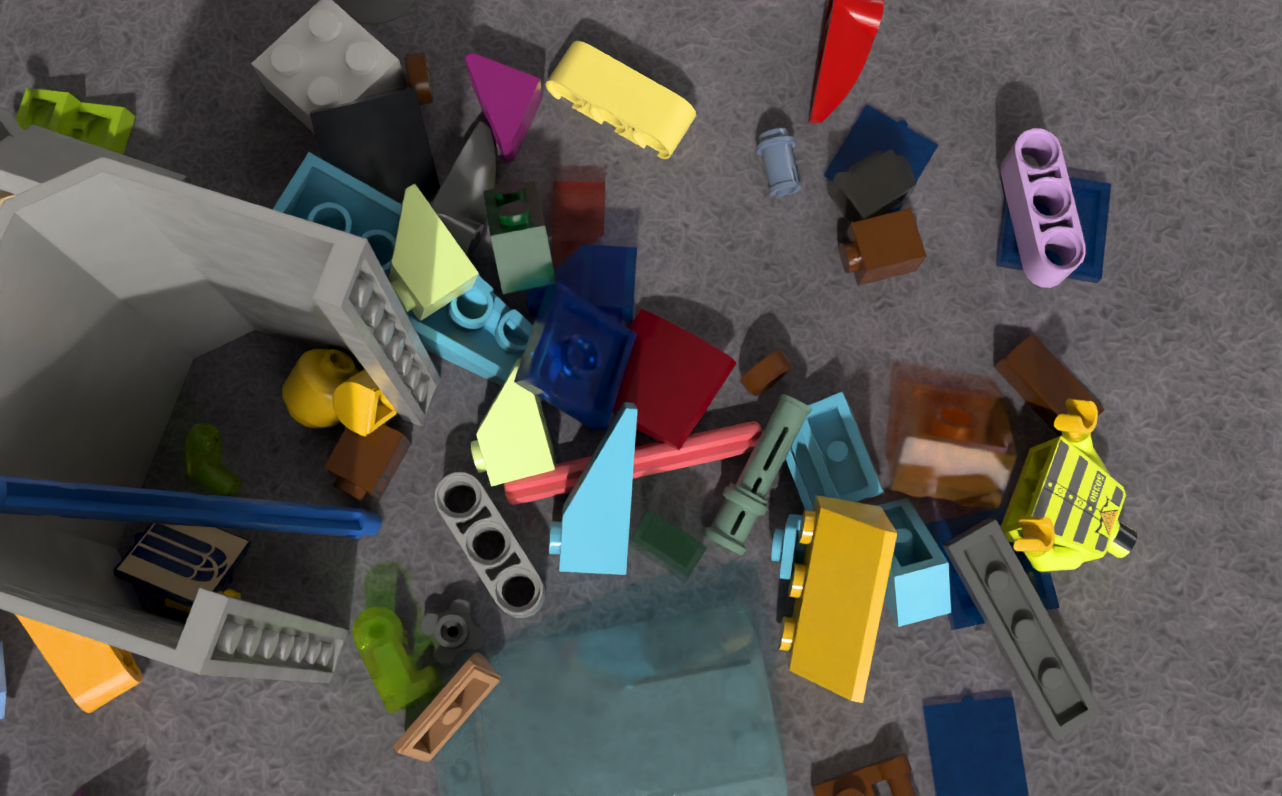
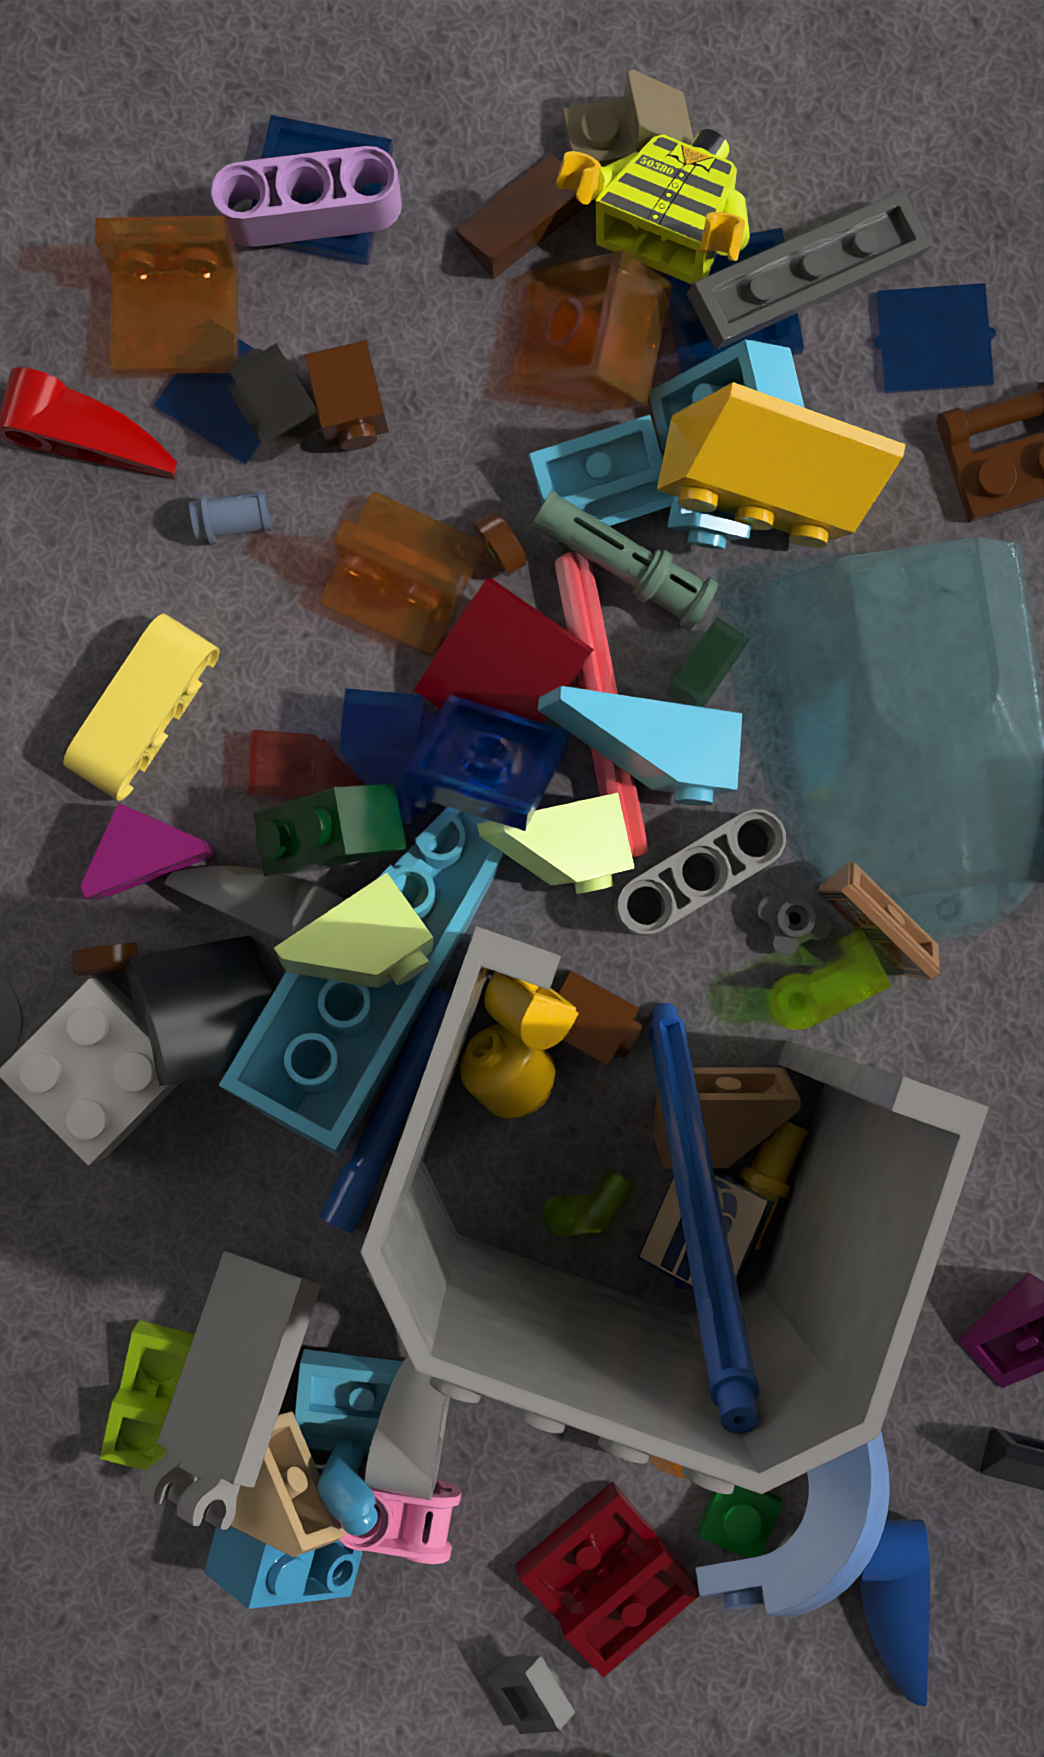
camera: 85 degrees left, 10 degrees up
none -> clear orange bracket [95,215,238,375]
none -> clear orange bracket [321,492,484,656]
none -> dark tan slope [563,70,694,167]
none -> medium nougat slope [653,1067,800,1169]

